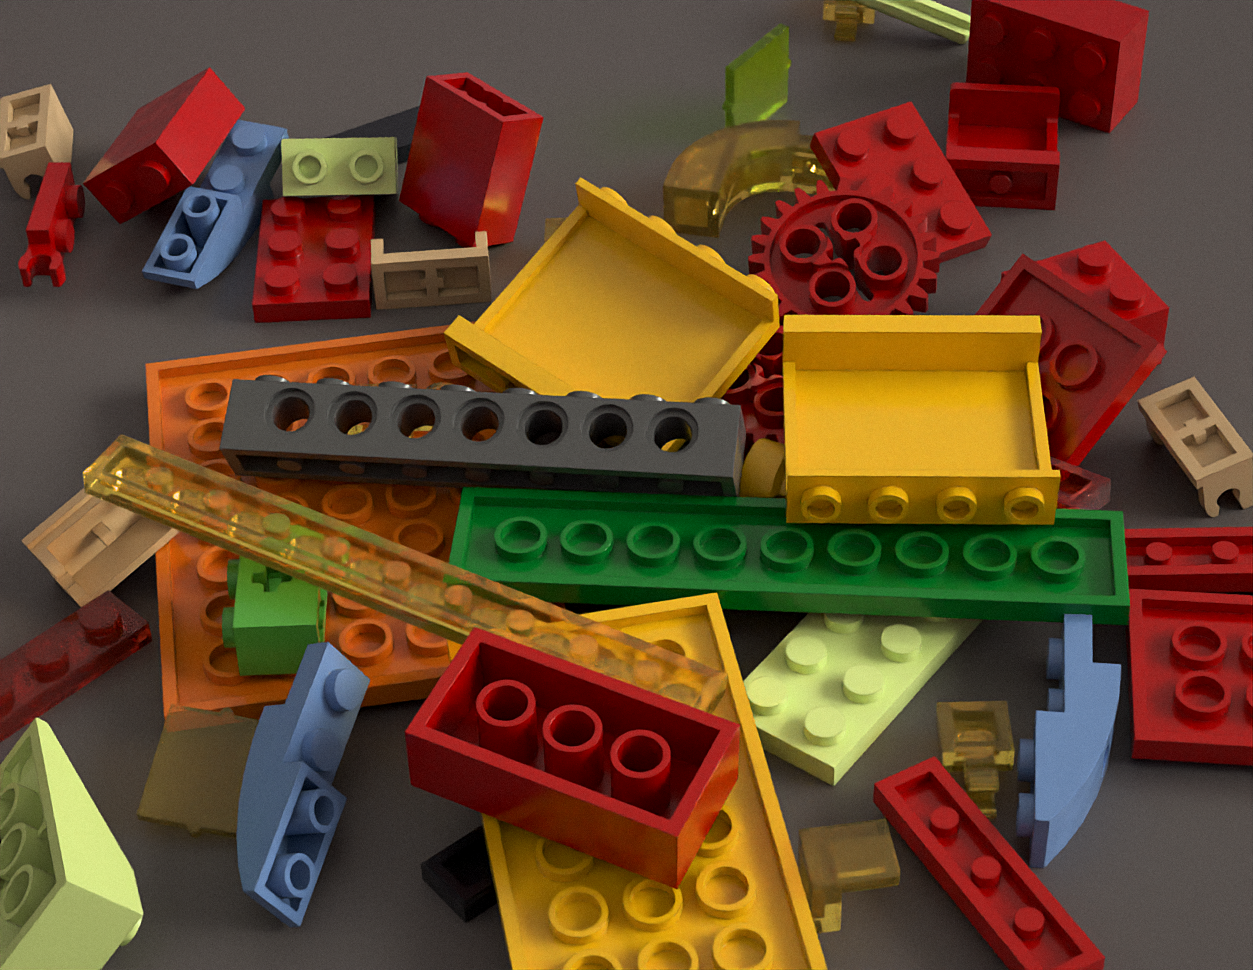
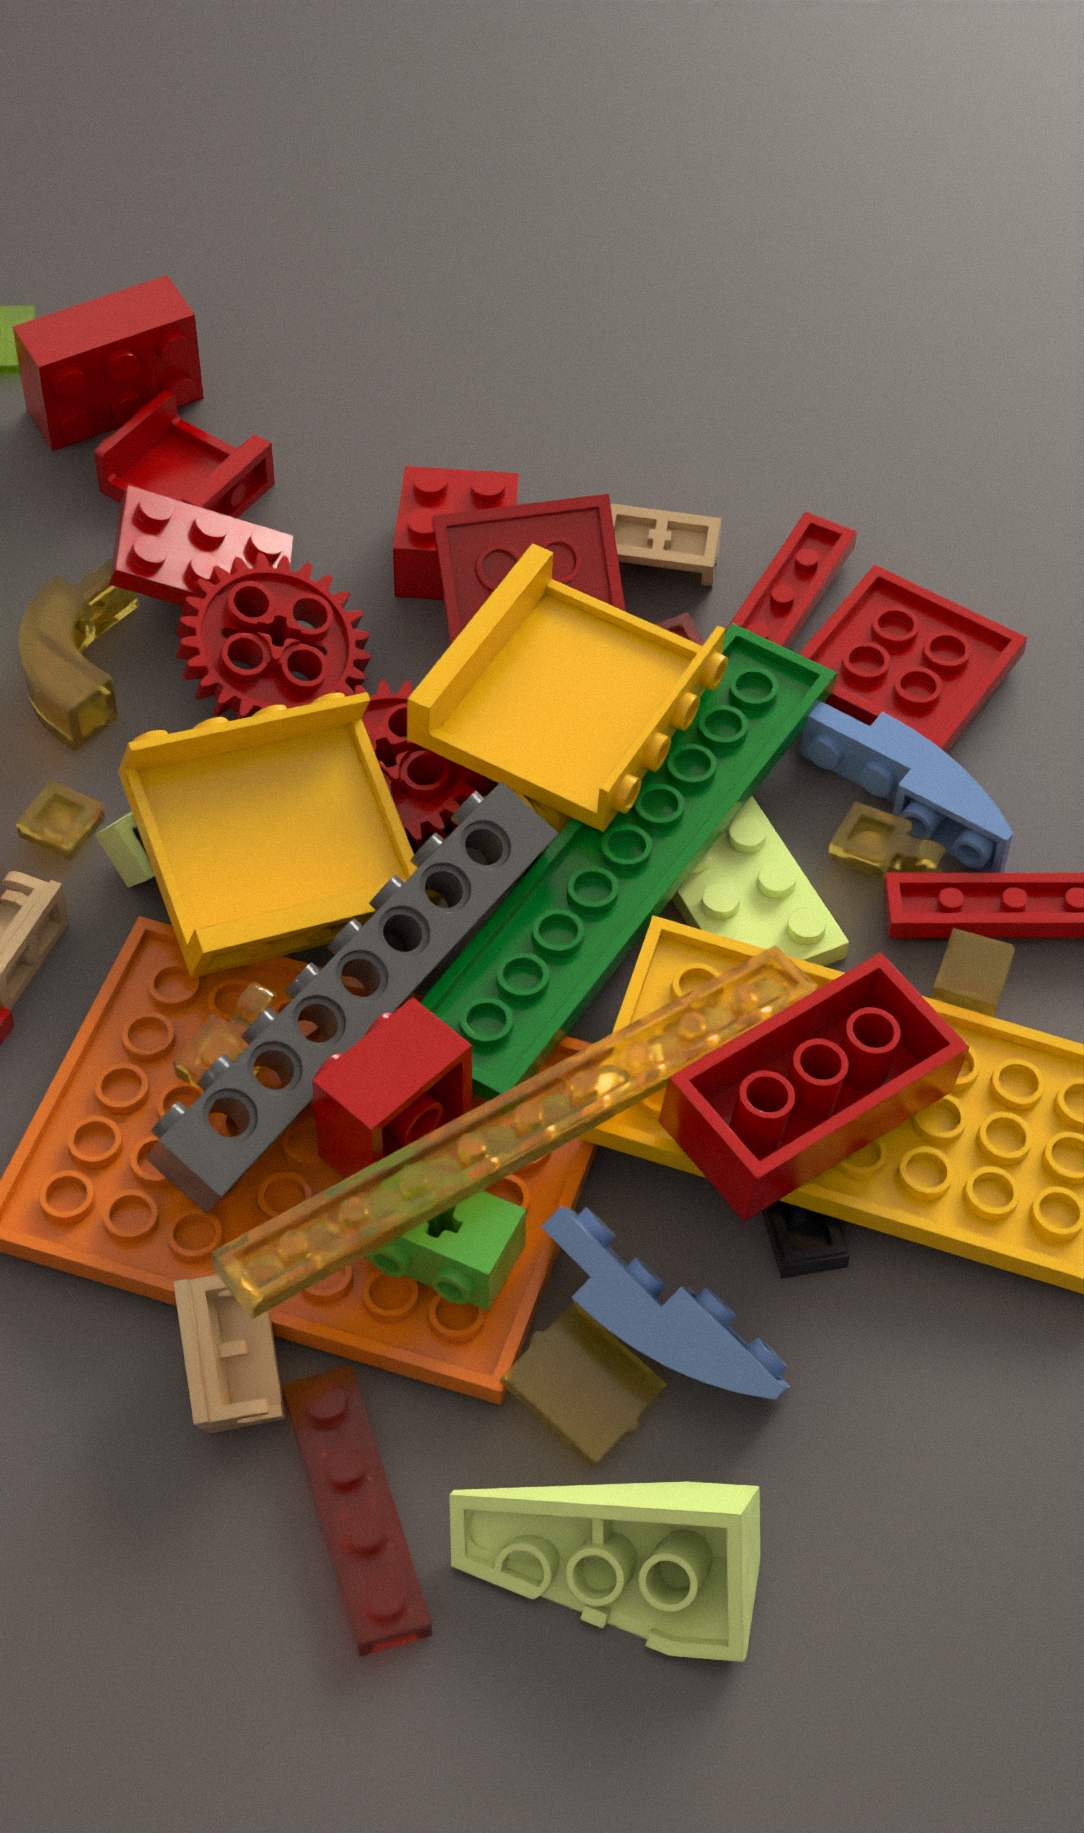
camera: 65 degrees left, 10 degrees up
none -> red brick [312,997,472,1201]

